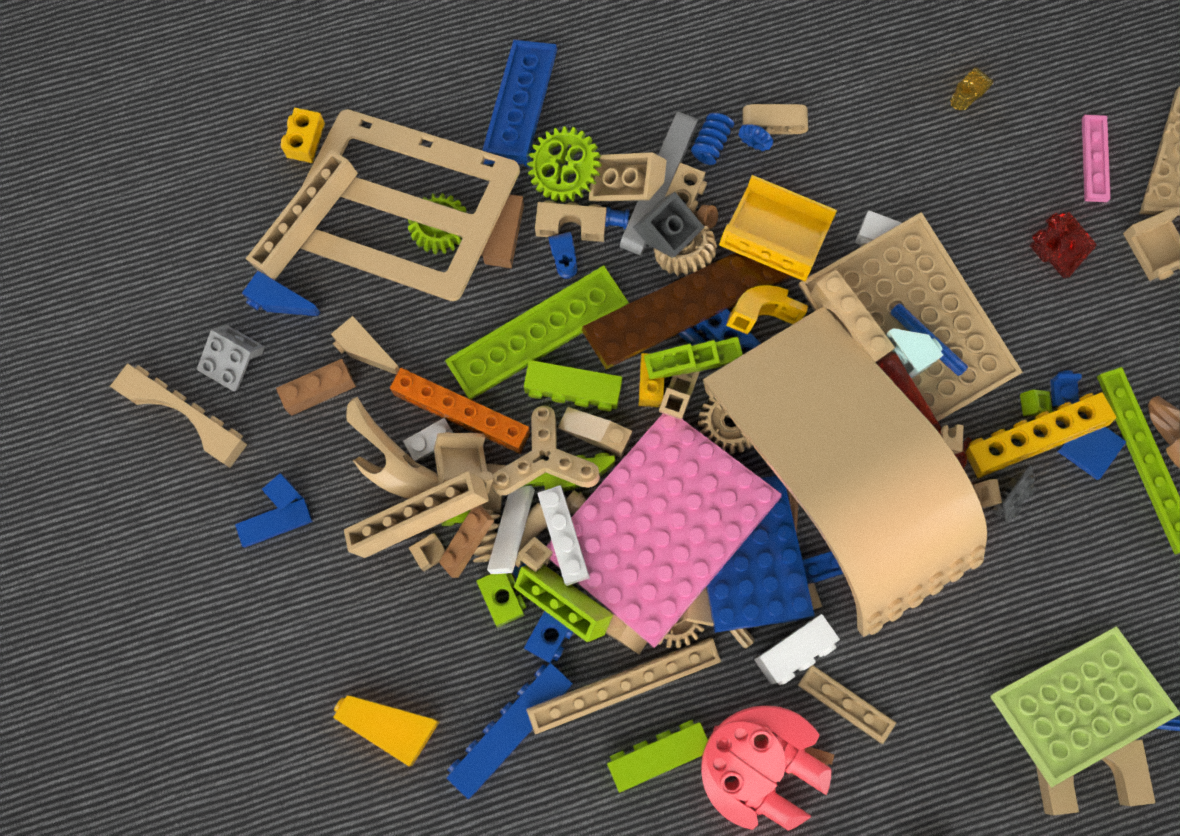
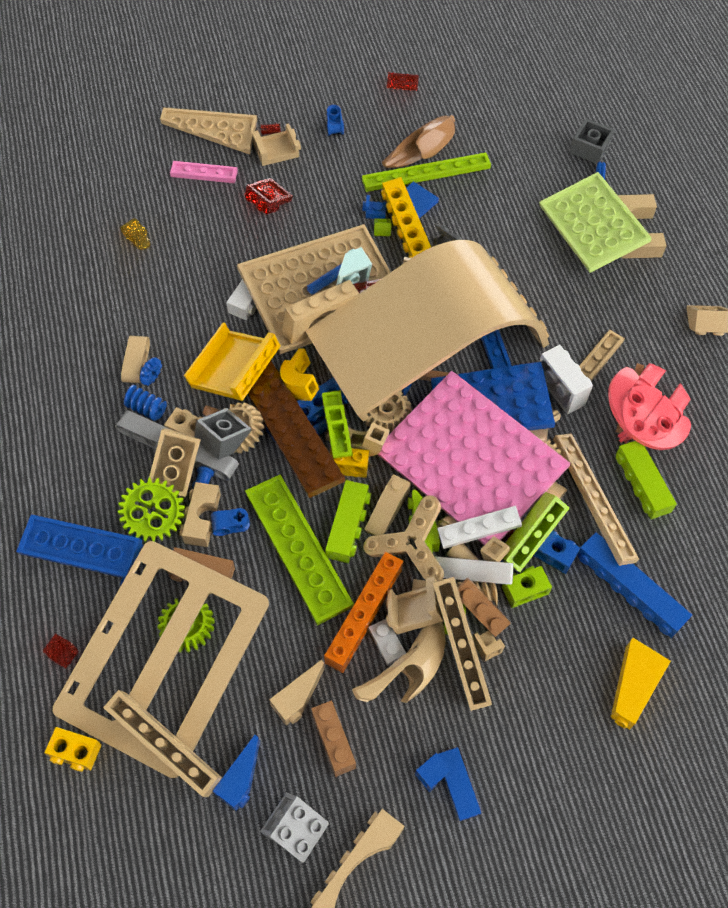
camera: 90 degrees left, 15 degrees down
none -> clear red panel [43,633,79,669]

